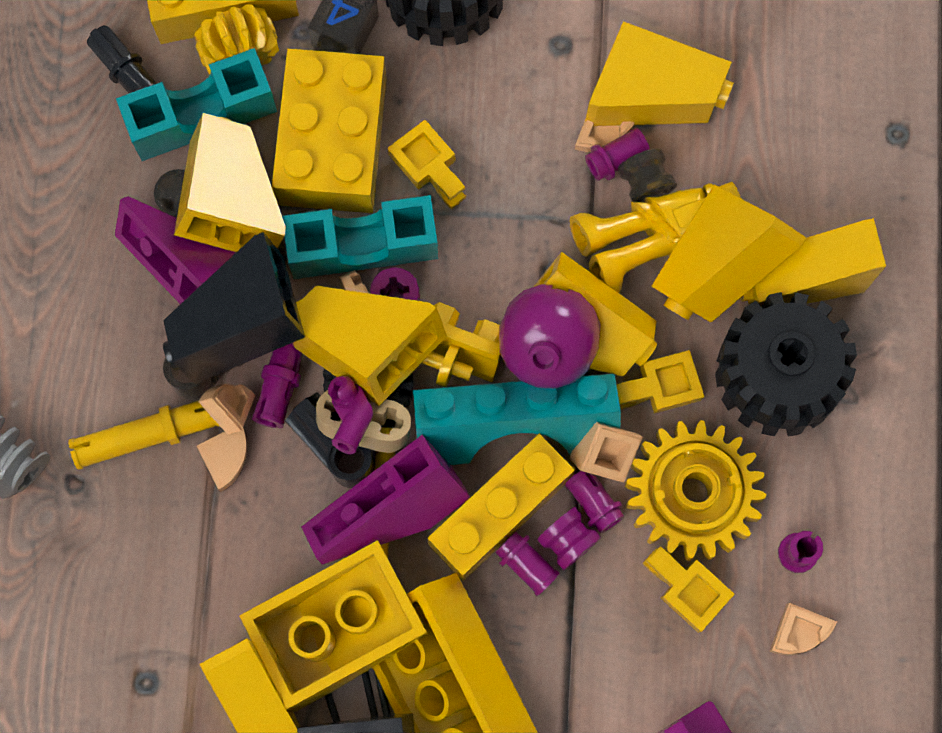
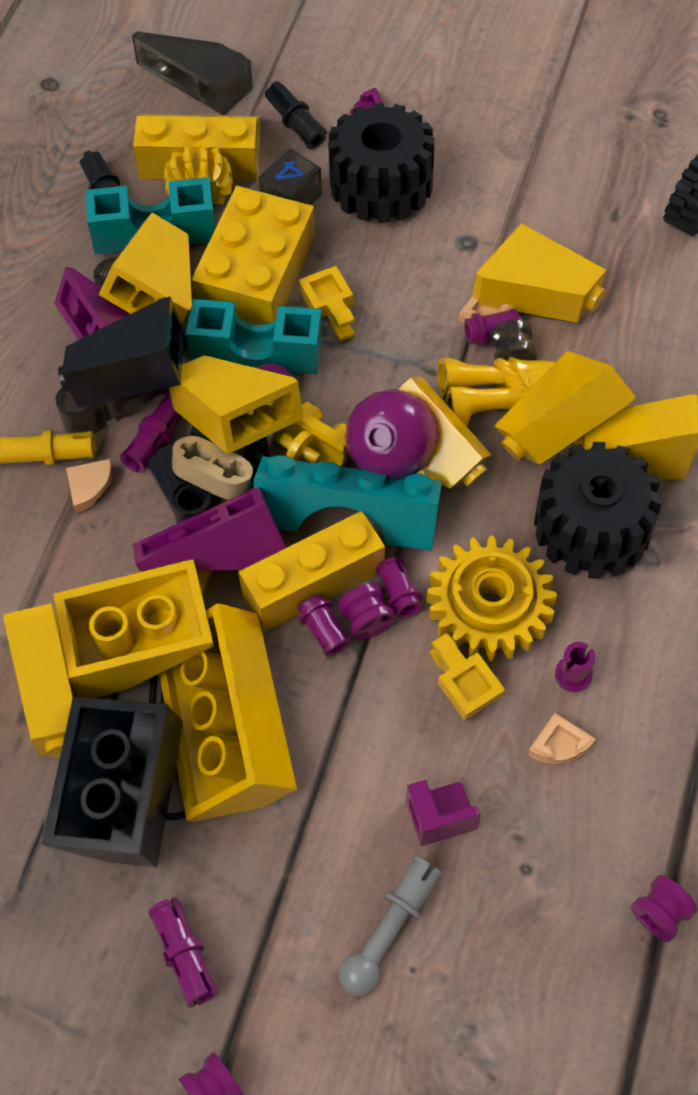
camera: 15 degrees right, 15 degrees down
light nougat tile [199,384,256,435] -> none
magenta arm [328,375,373,454] -> none
light nougat slope [569,422,643,483] -> none
yellow plate [616,350,705,414] -> none

